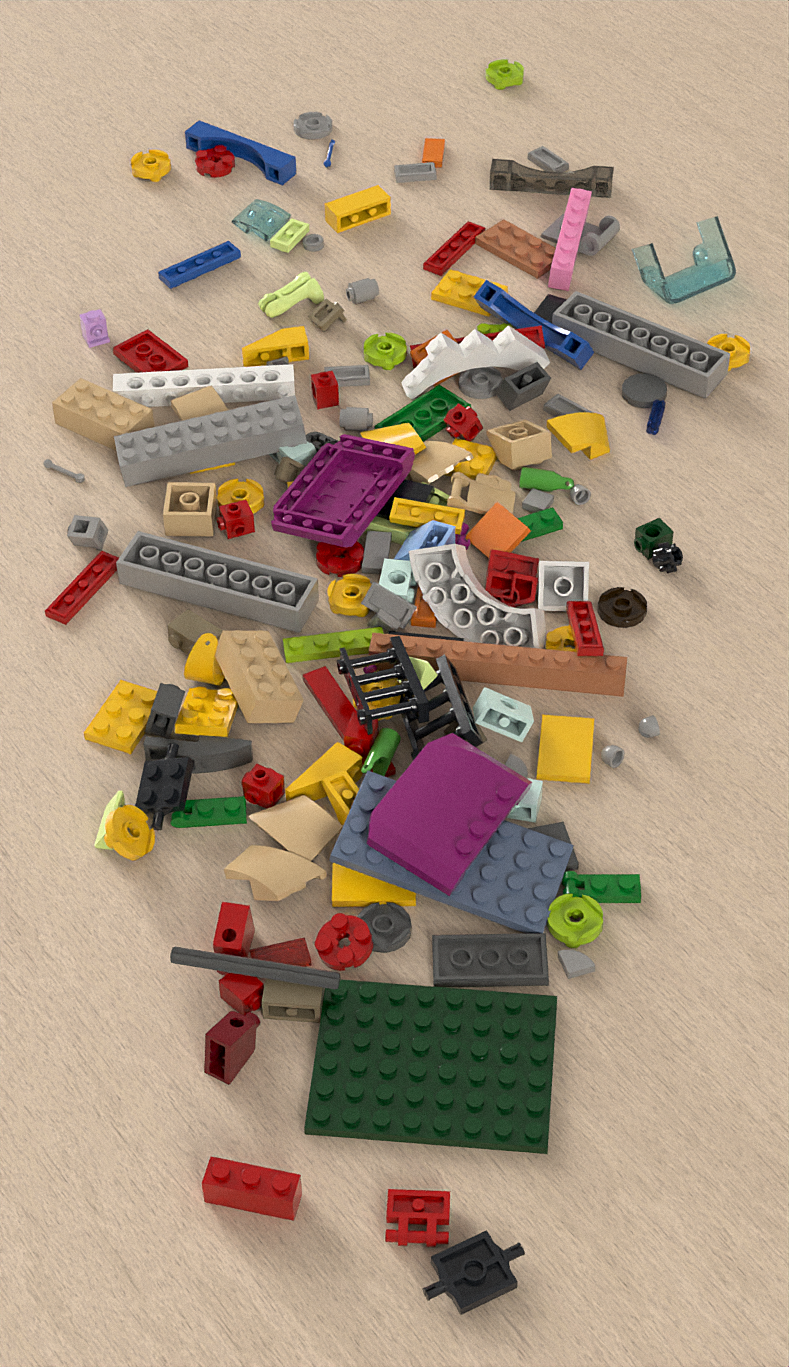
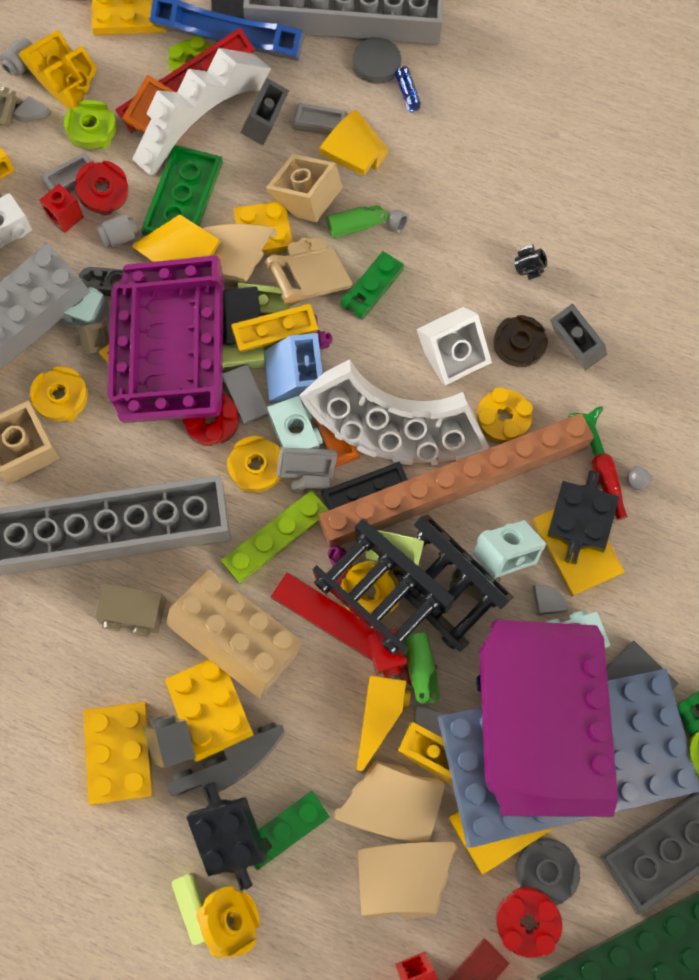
camera: 35 degrees left, 25 degrees up
yellow piece [184,633,226,685] -> none
red brick [216,499,255,539] -> none
red brick [241,764,285,809] -> none
red brick [443,403,483,442] -> none
light grey tile [458,367,503,399] -> none
orange tile [465,502,531,559] -> none
red slope [484,549,539,608] -> none
light grey tile [522,488,554,513] -> none
red tile [566,601,604,656] -> none
light grey hinge [601,745,625,768] -> none
dark green brick [634,518,674,560] -> none
none -> light grey tile [13,96,51,122]
none -> yellow slope [18,30,97,110]
none -> red plate [75,160,128,216]
none -> black plate [547,470,619,564]
none -> dark grey brick [550,303,608,371]
none -> red piece [568,406,628,521]

